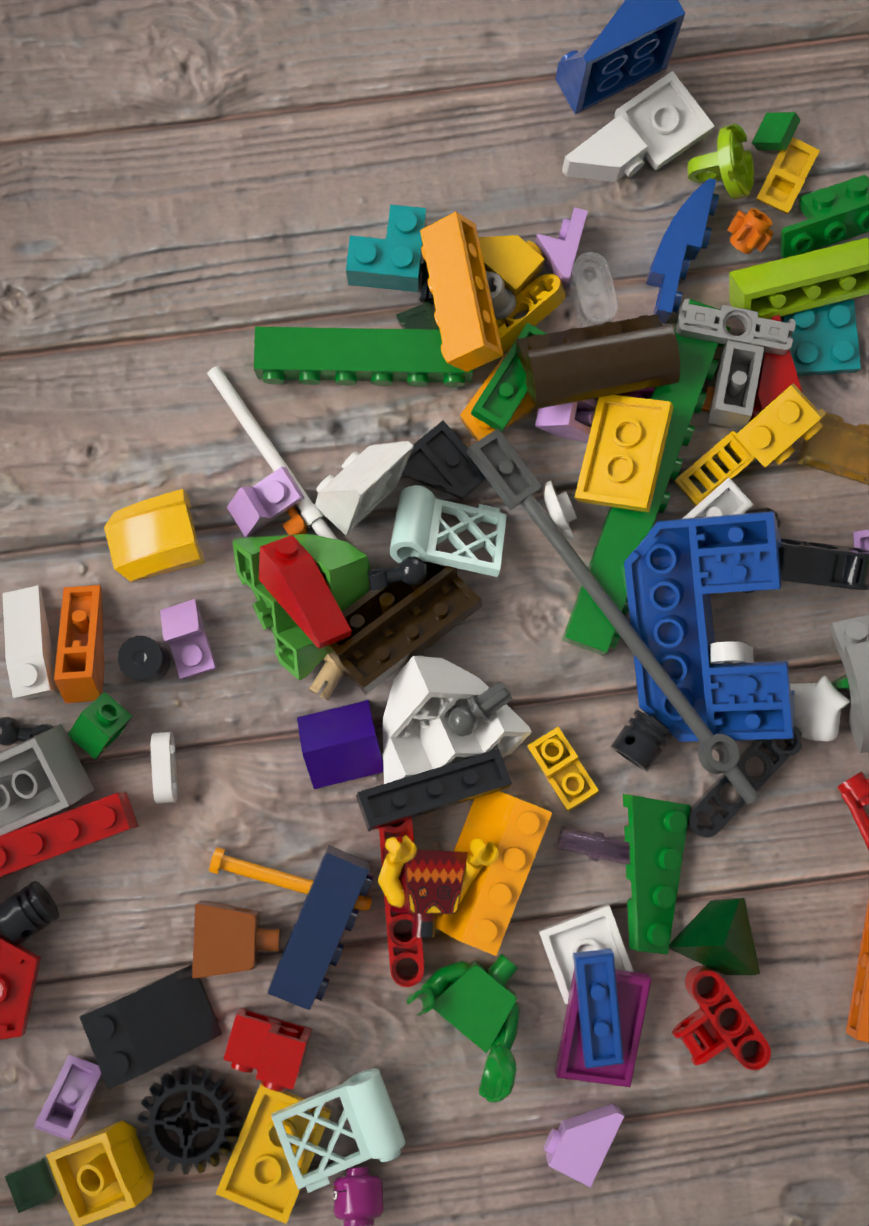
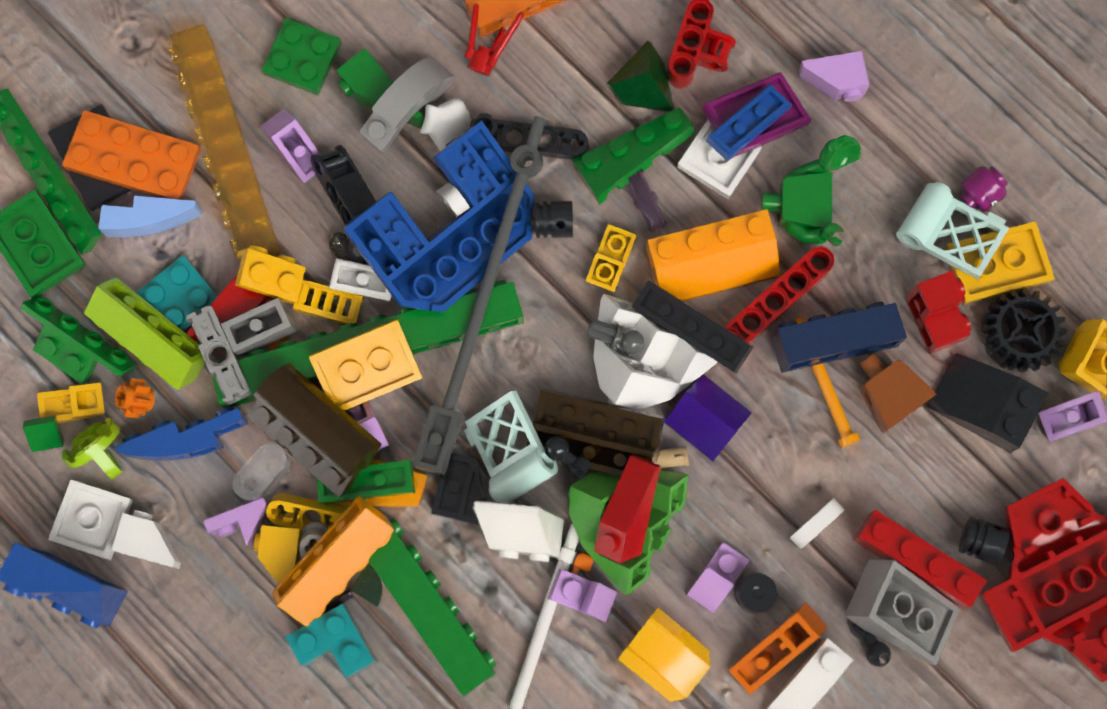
camera: 125 degrees left, 5 degrees down
green brick [68,692,133,760] -> none
torso [378,836,499,937] -> none
white animal [543,480,577,540] -> none

